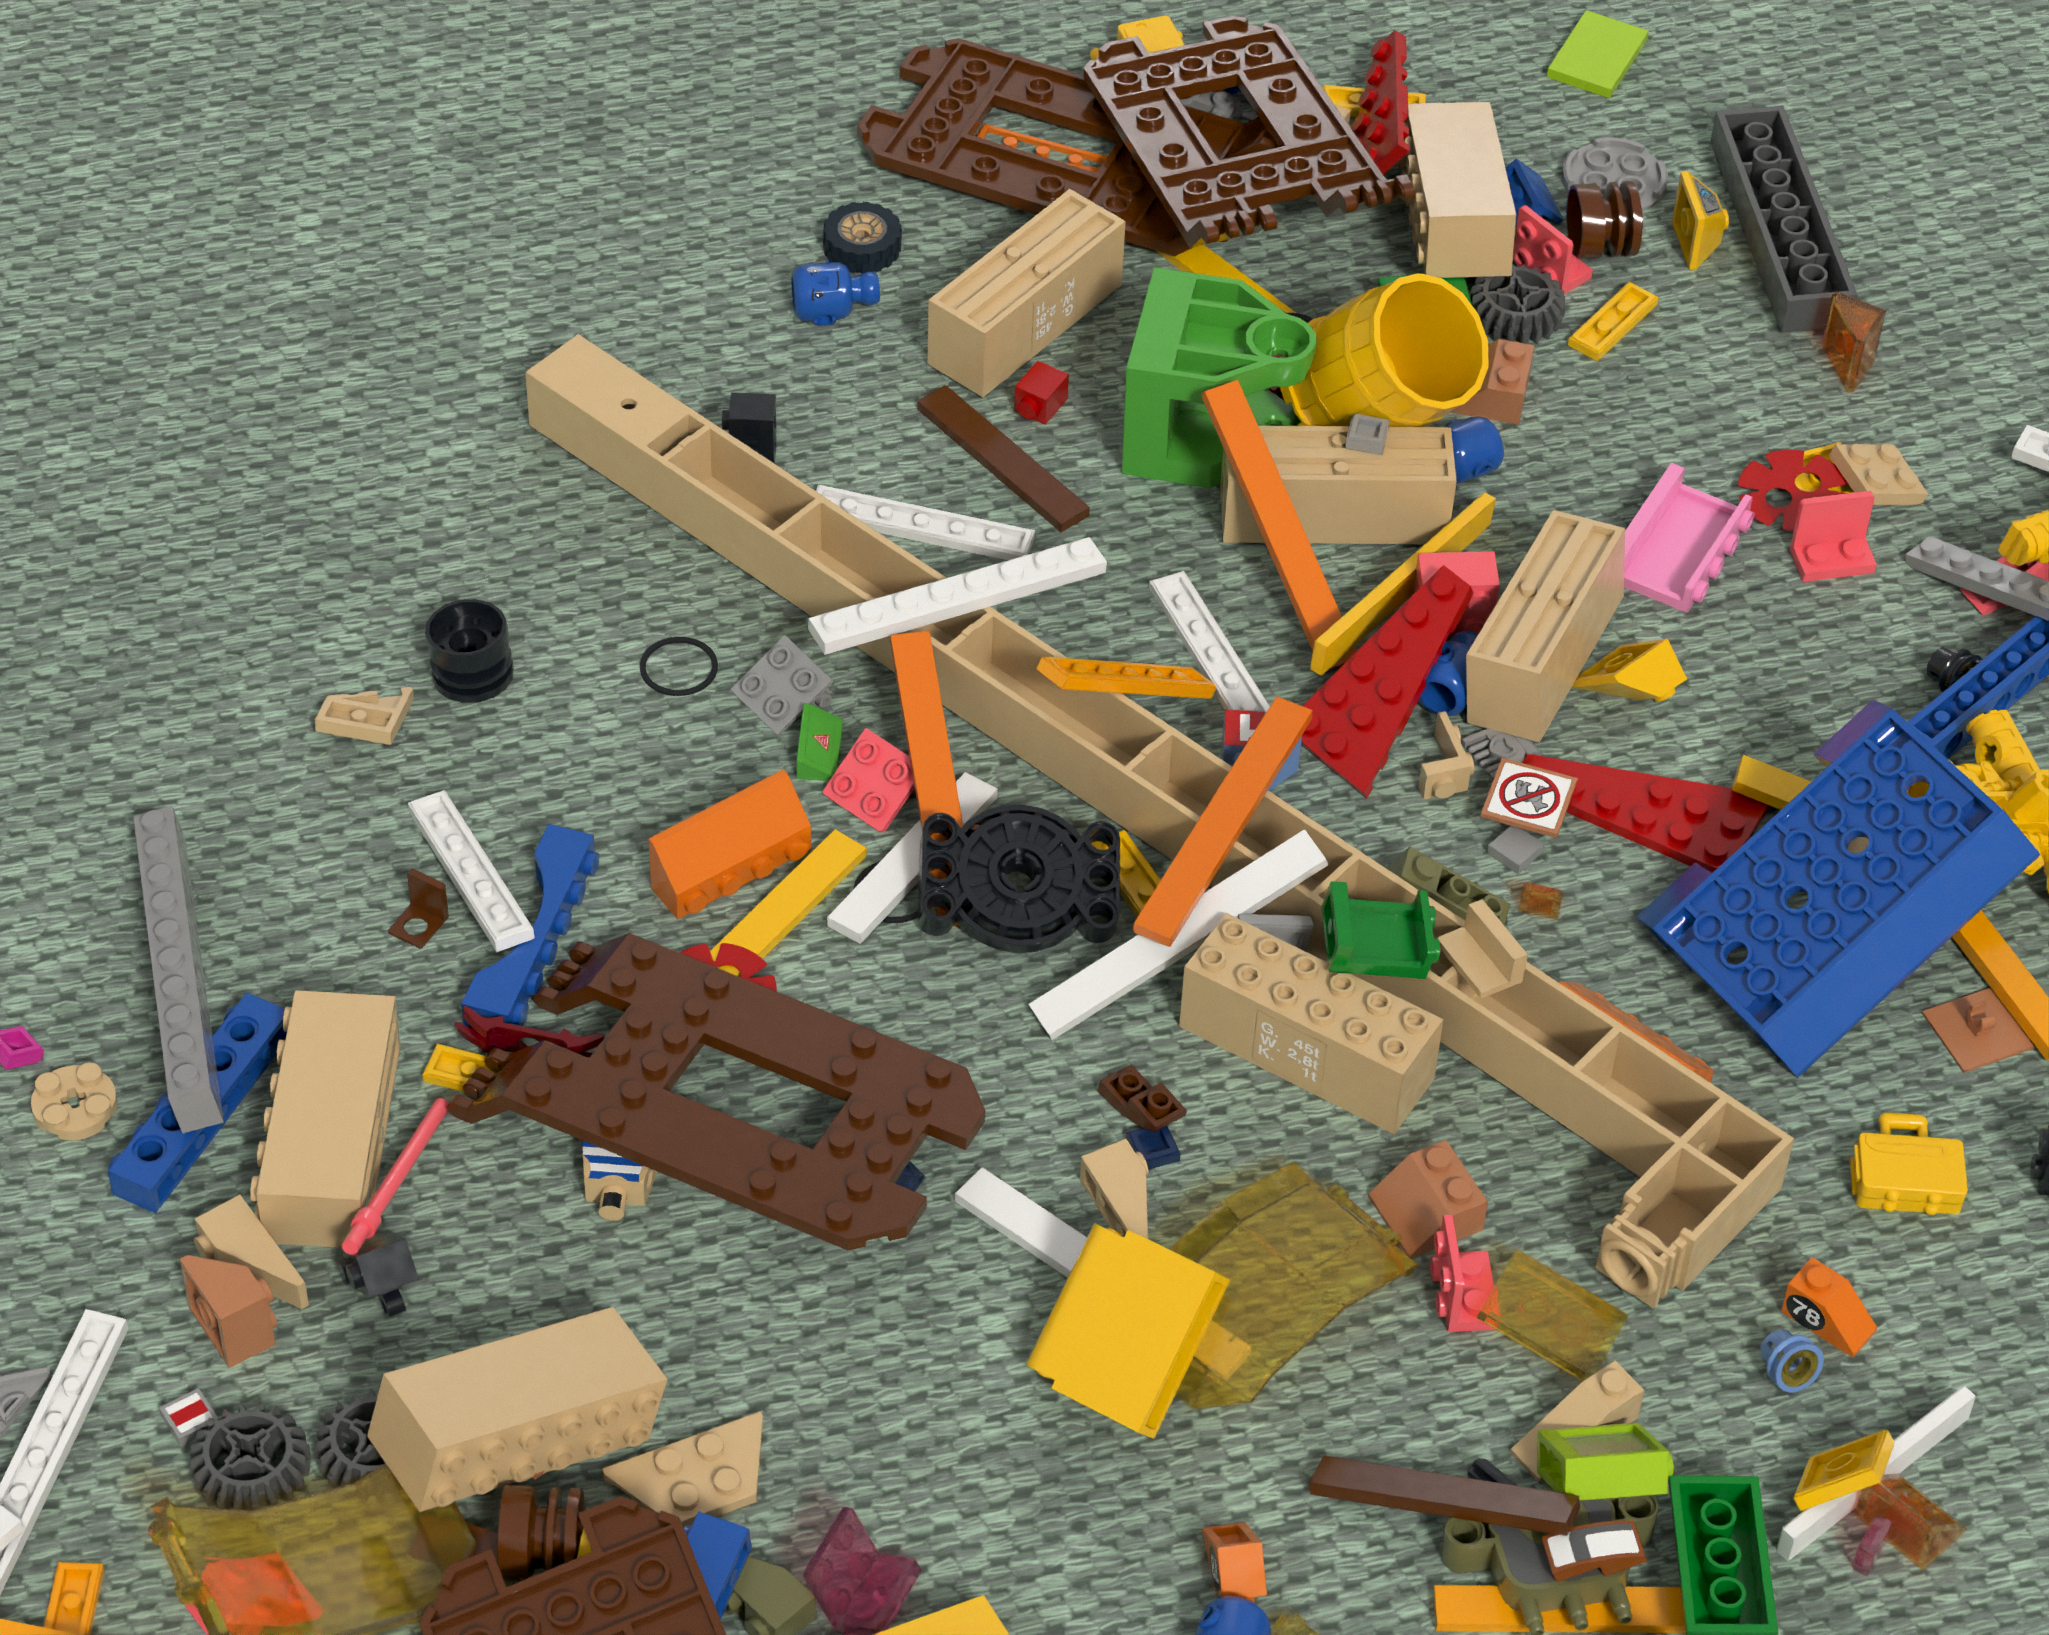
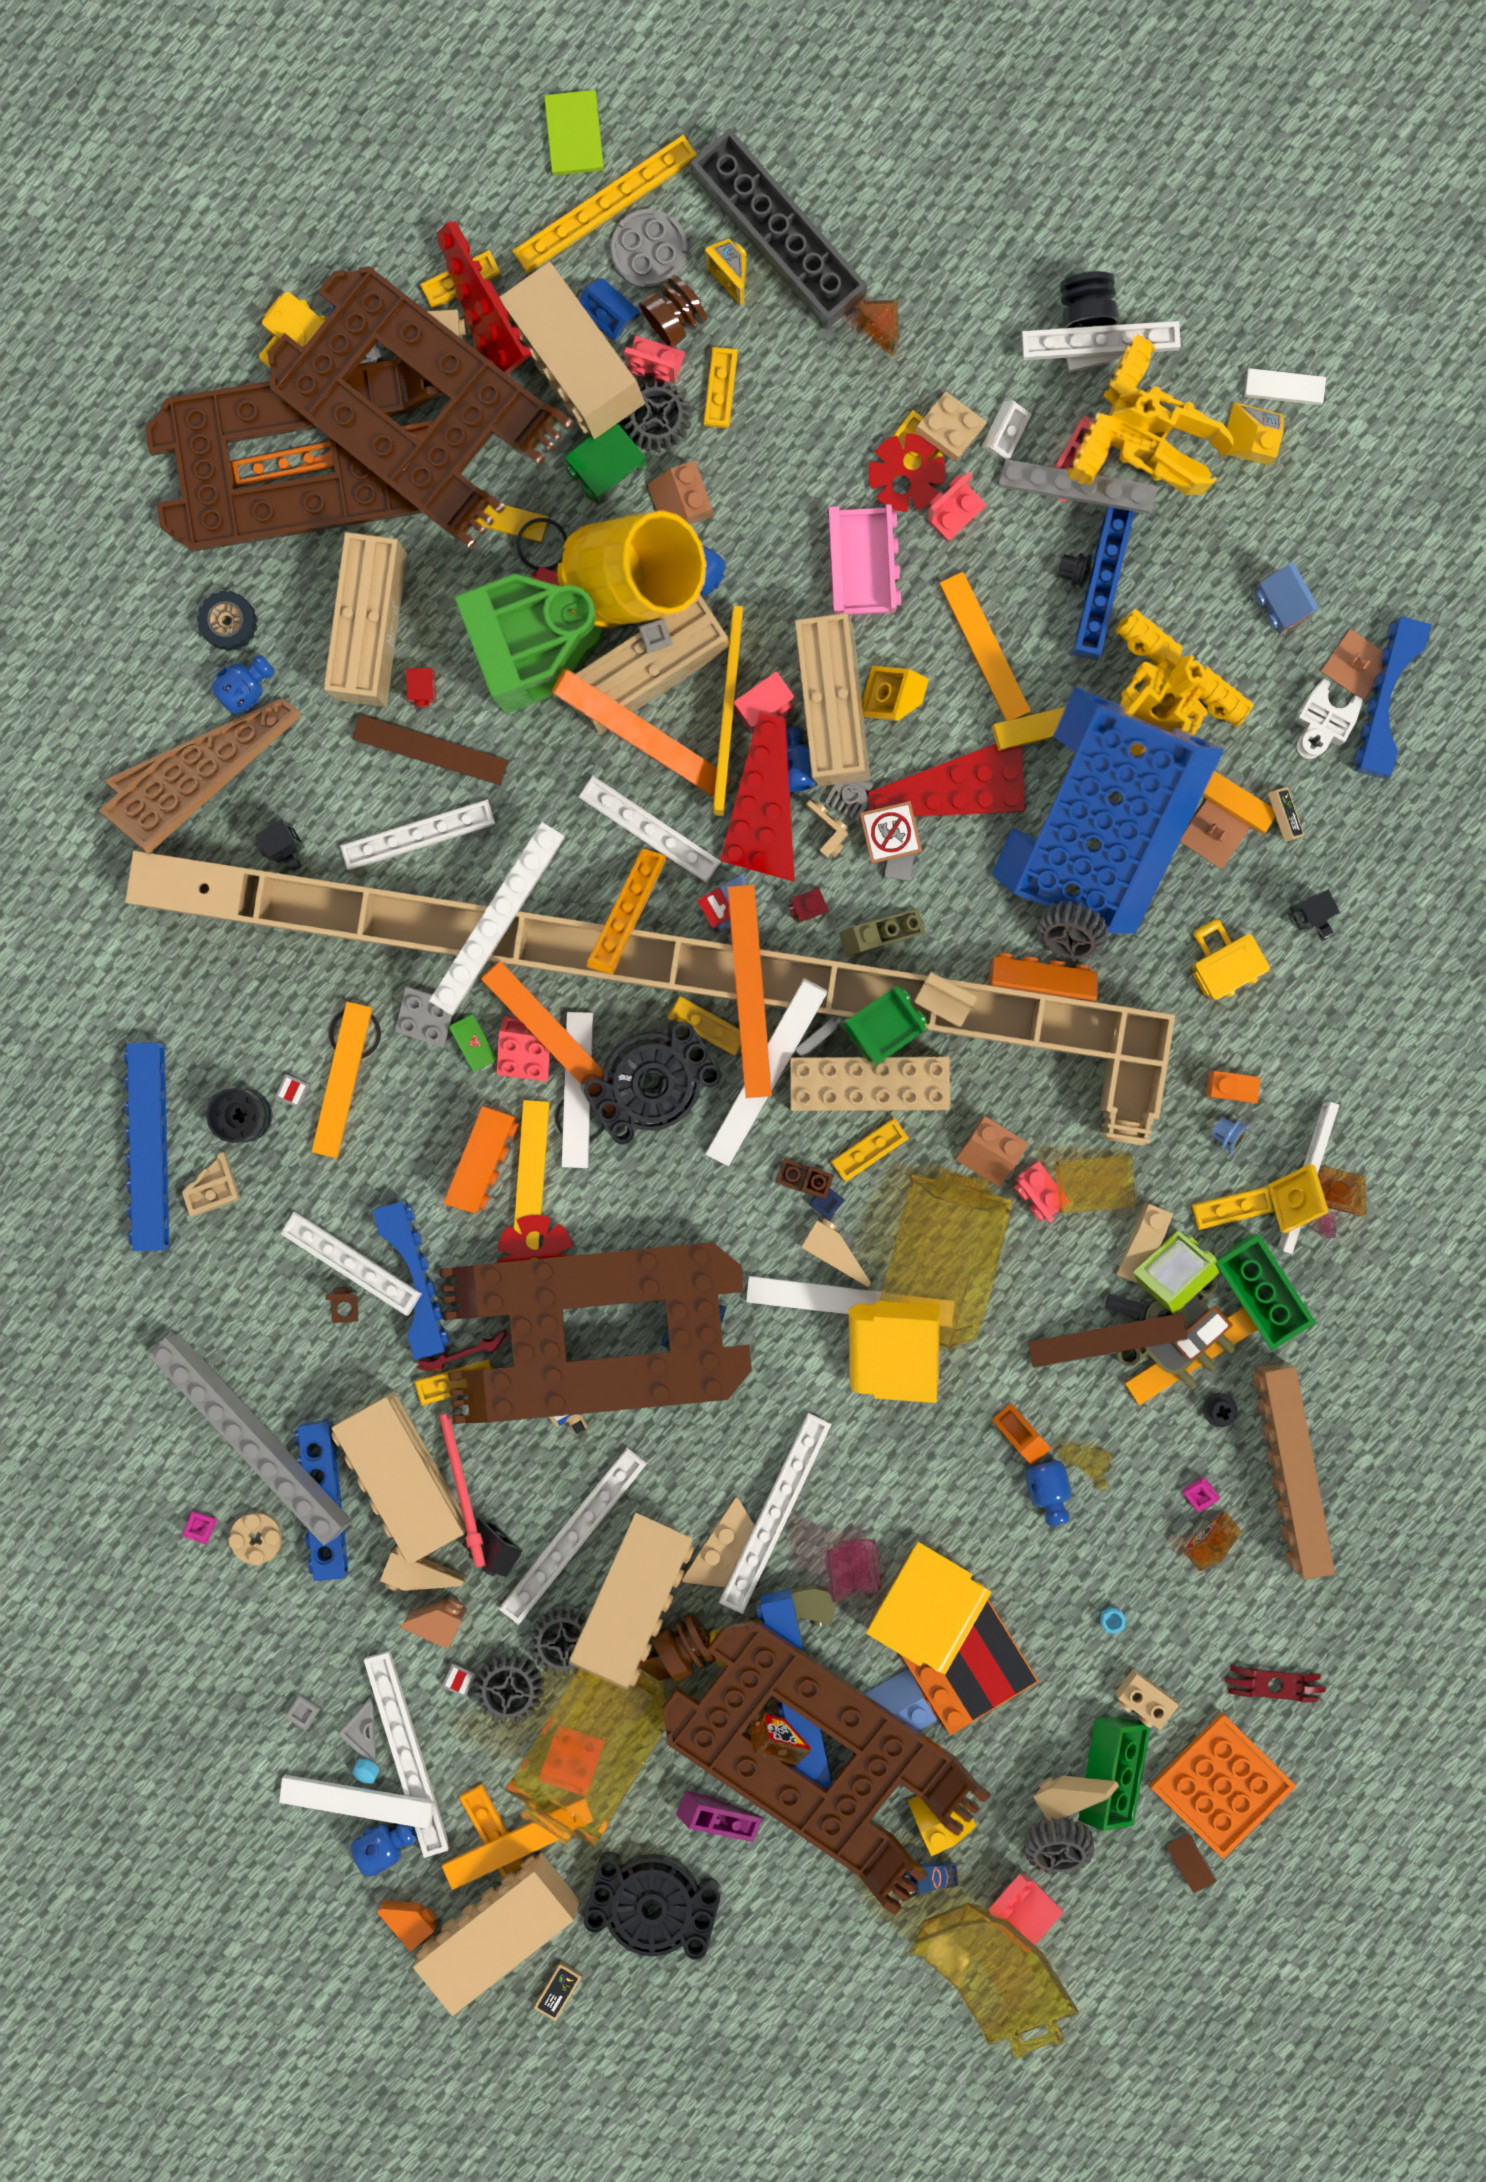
camera: 30 degrees left, 40 degrees up
clear orange slope [1518,882,1565,920] -> none
none -> medium nougat wing [99,698,301,854]
none -> blue brick [124,1043,170,1251]
none -> tile [275,1074,311,1108]
none -> light orange tile [312,1002,373,1158]
none -> white tile [499,1447,647,1625]
none -> yellow tile [512,134,698,274]
none -> white tile [719,1413,832,1614]
none -> dark red bracket [787,887,829,923]
none -> yellow tile [831,1117,909,1182]
none -> light orange tile [939,572,1031,721]
none -> white slope [981,401,1032,460]
none -> dark grey gear [1037,901,1108,961]
none -> yellow tile [1191,1186,1274,1230]

